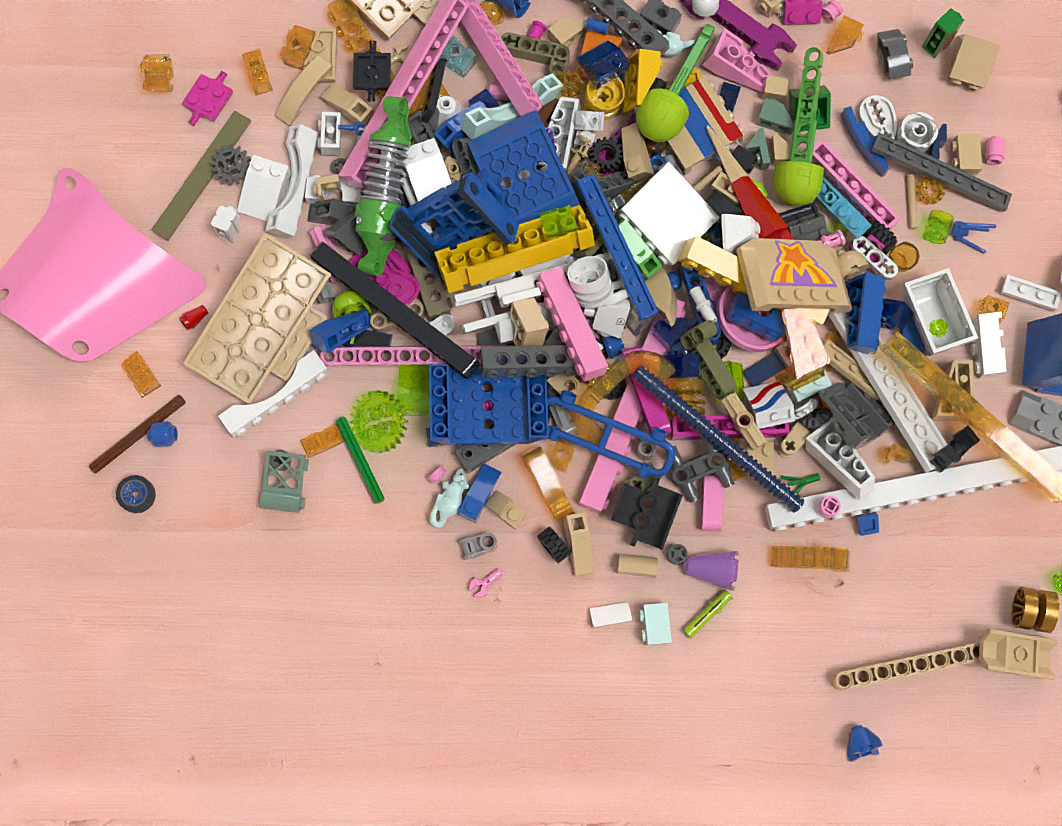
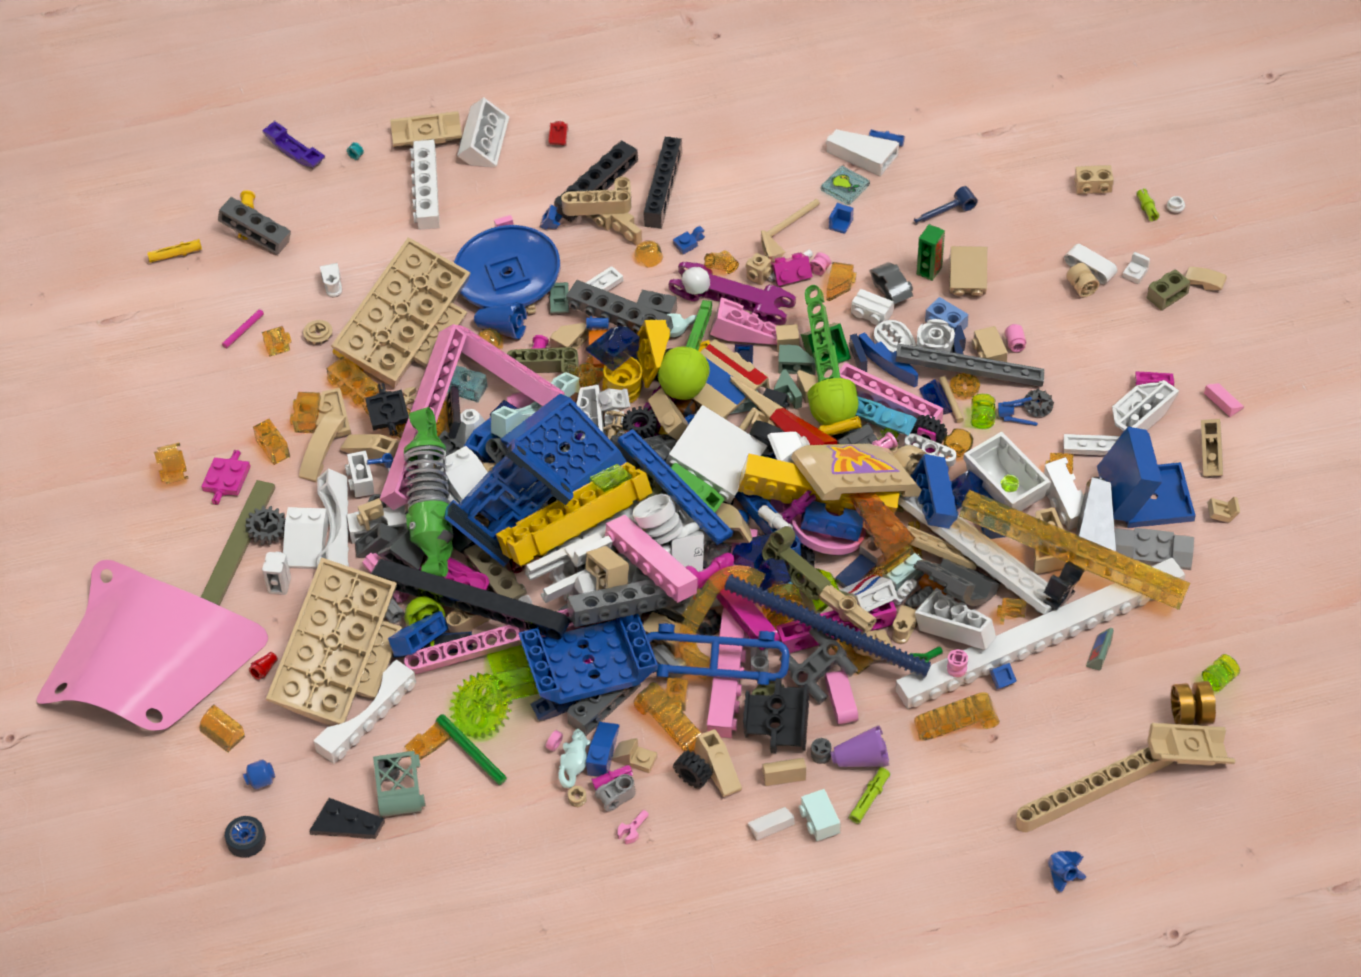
camera: 10 degrees left, 25 degrees down
reddish brown axle [89,395,186,474] -> none
none -> black wing [309,798,385,839]
none -> tan bush [568,786,587,807]
none -> dark pink axle [591,765,633,791]
none -> dark pink piece [685,553,734,592]
none -> magenta pin [780,490,816,523]
none -> yellow pin [818,416,862,436]
none -> dark blue tile [849,333,868,372]
none -> white brick [851,289,894,325]
none -> clear blue slope [919,379,952,415]
none -> medium blue brick [925,297,969,333]
none -> dark grey gear [1024,388,1054,417]
none -> slope [1073,477,1116,558]
none -> sand green slope [1086,628,1114,671]

